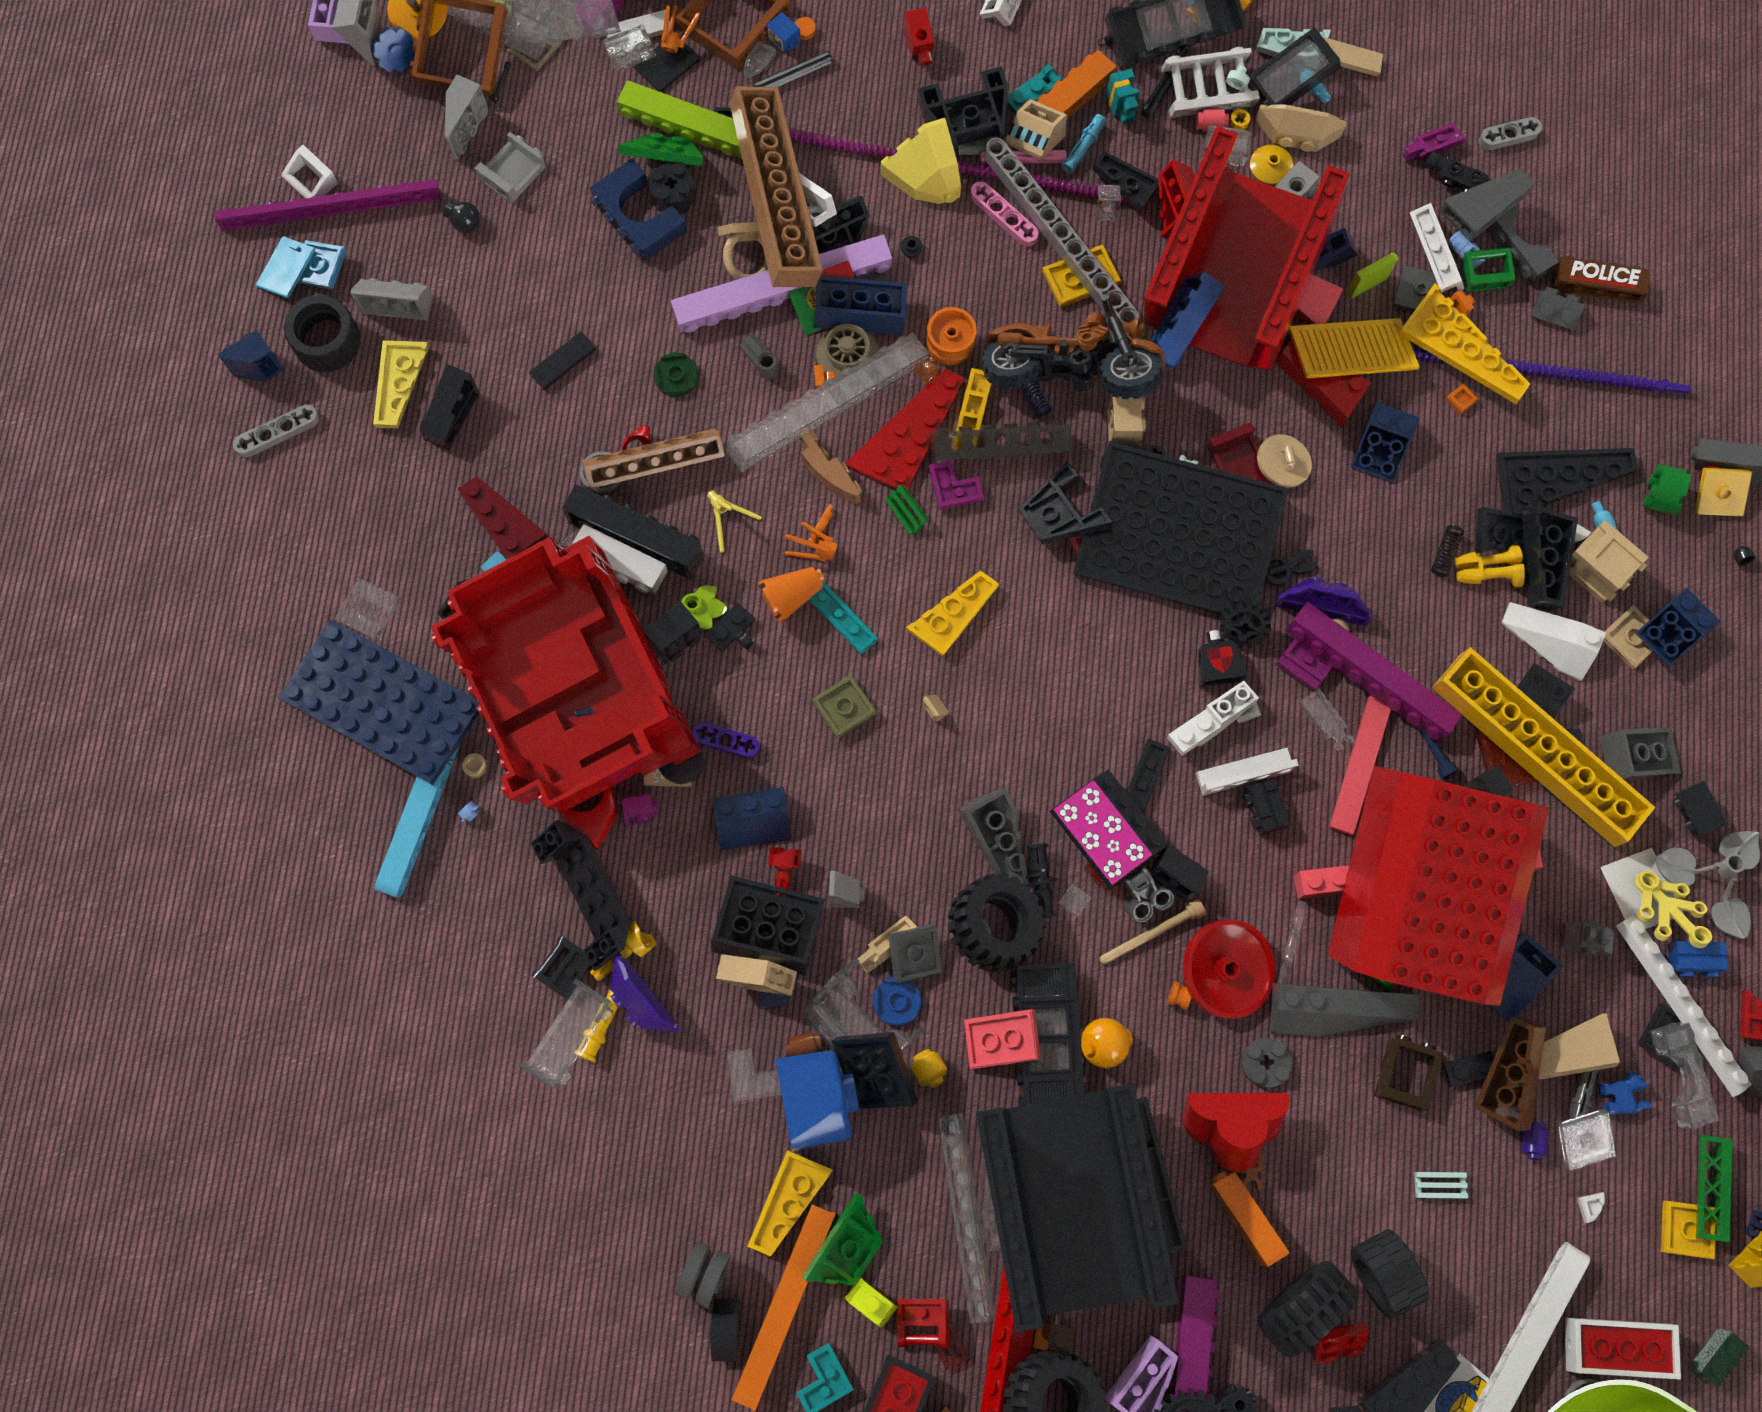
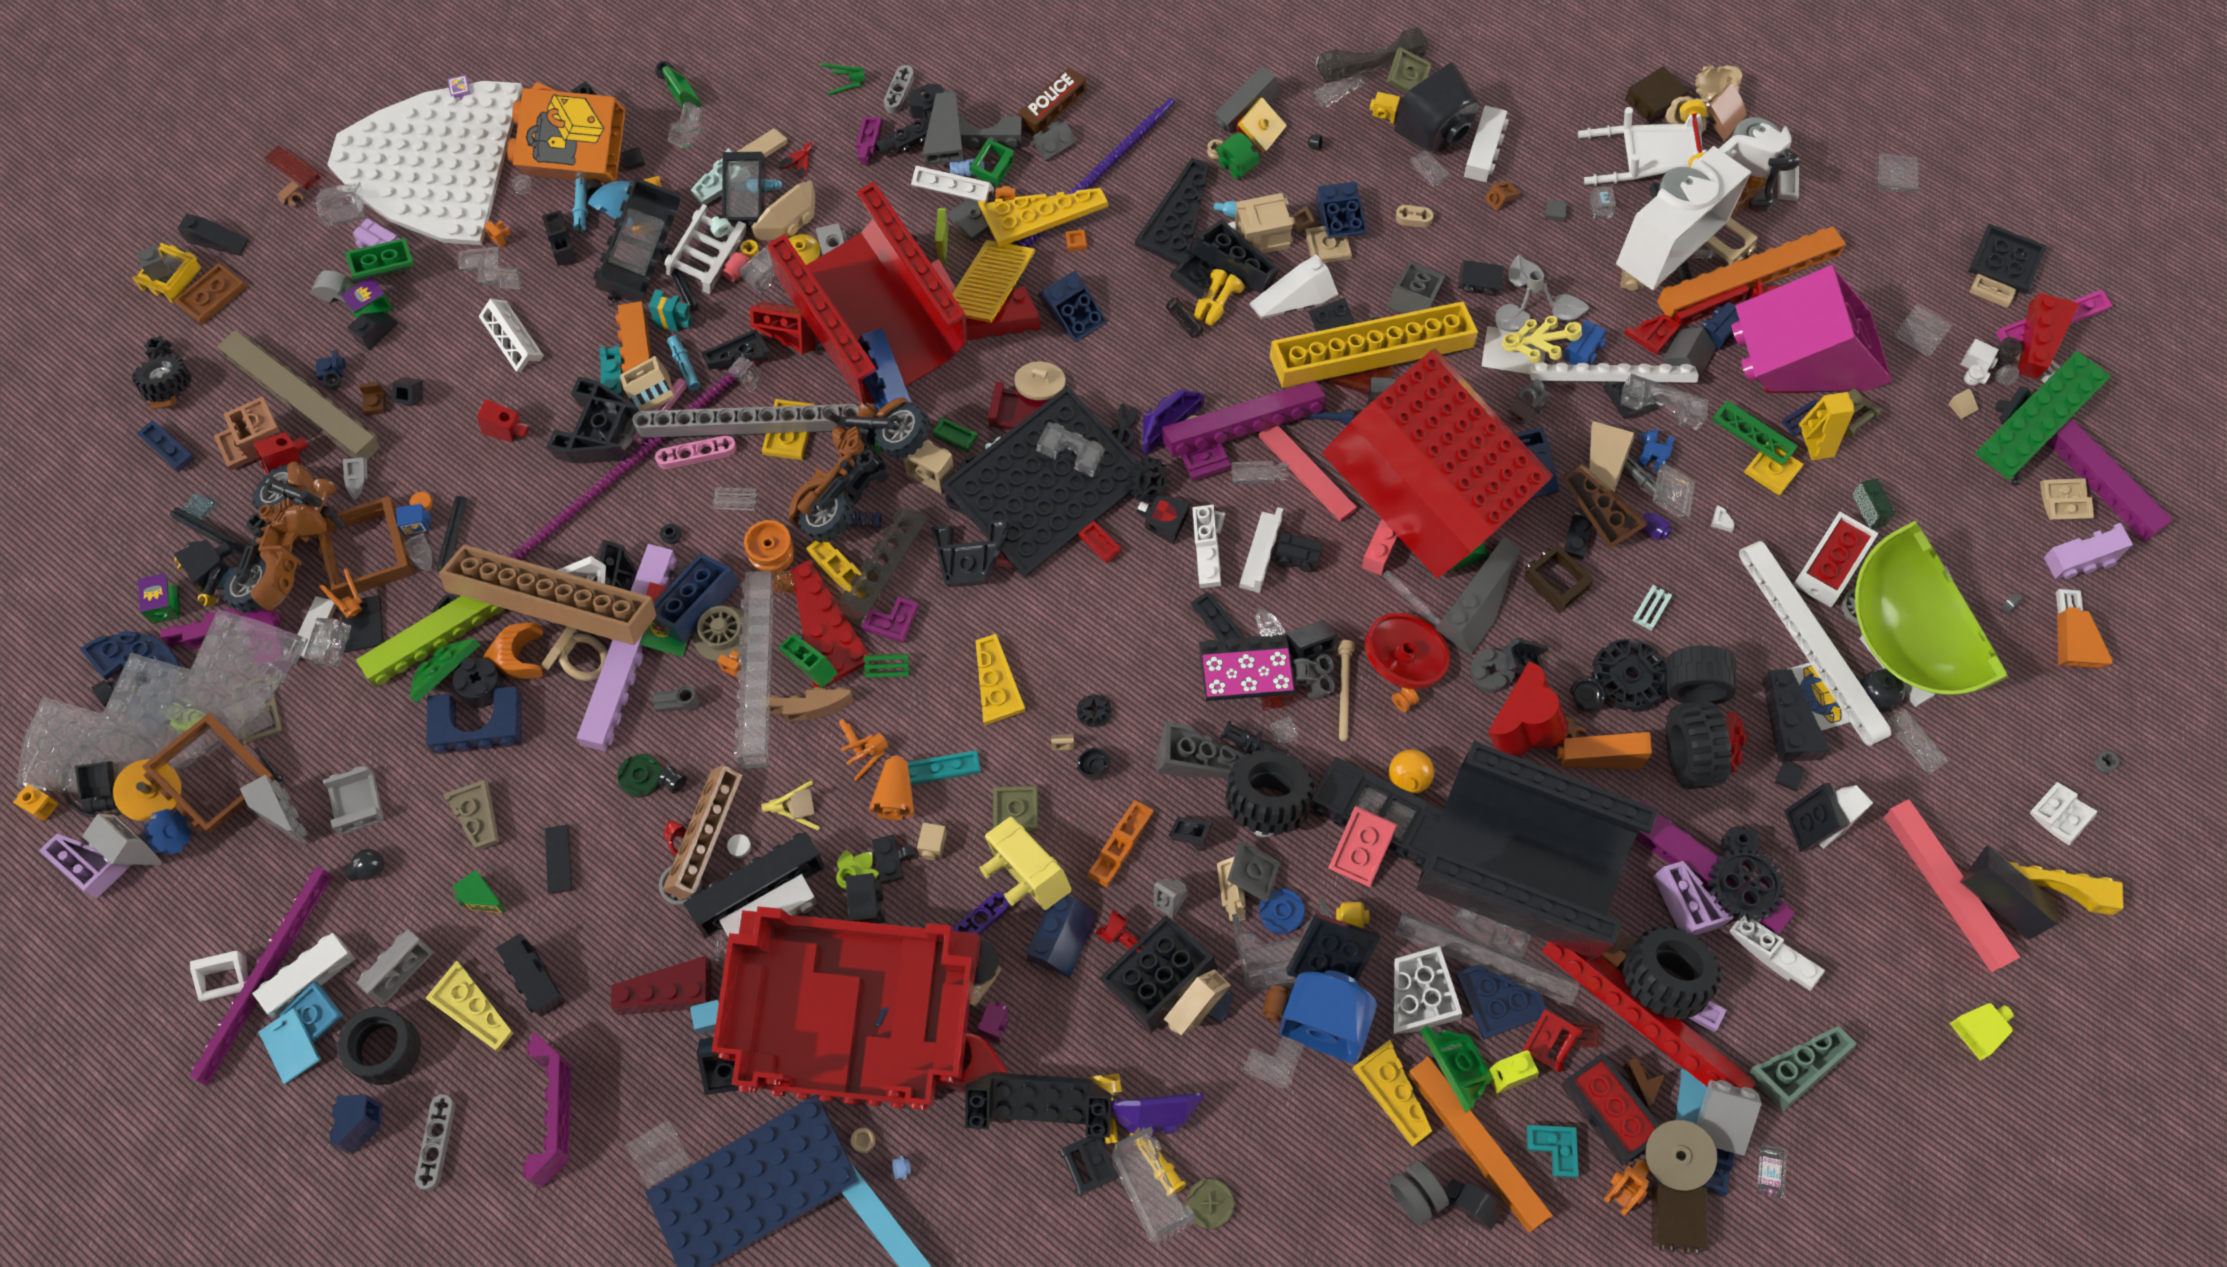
camera: 55 degrees left, 10 degrees down
light yellow brick [881,118,961,204] -> none
none -> white brick [252,933,355,1019]
none -> dark tan wing [443,780,499,850]
none -> green slope [452,870,506,913]
none -> orange animal [481,623,543,679]
none -> magenta slope [523,1033,571,1188]
none -> black wheel [658,766,687,794]
none -> clear tile [713,487,758,510]
none -> white tile [727,834,751,858]
none -> green slope [777,633,838,688]
none -> red piece [779,141,813,178]
none -> tan slope [785,788,815,820]
none -> green plant [820,63,865,95]
none -> black hinge [907,83,944,121]
none -> tan brick [917,823,947,860]
none -> green tile [932,417,978,453]
none -> light yellow piece [979,816,1072,910]
none -> clear arch [1036,422,1105,477]
none -> black hair [1076,747,1111,781]
none -> black gear [1077,693,1112,727]
none -> red plate [1078,521,1122,564]
none -> orange slope [1087,800,1154,888]
none -> black slope [1169,817,1214,851]
none -> olive tile [1186,1179,1234,1230]
none -> tan bush [1207,139,1223,159]
none -> clear plate [1256,608,1286,637]
none -> medium nougat slope [1291,206,1319,232]
none -> white wedge [1394,946,1462,1034]
none -> tan beam [1395,205,1434,228]
none -> dark blue plate [1455,965,1547,1040]
none -> black bracket [1503,638,1549,674]
none -> black hair [1570,676,1607,713]
none -> black plate [1591,639,1668,712]

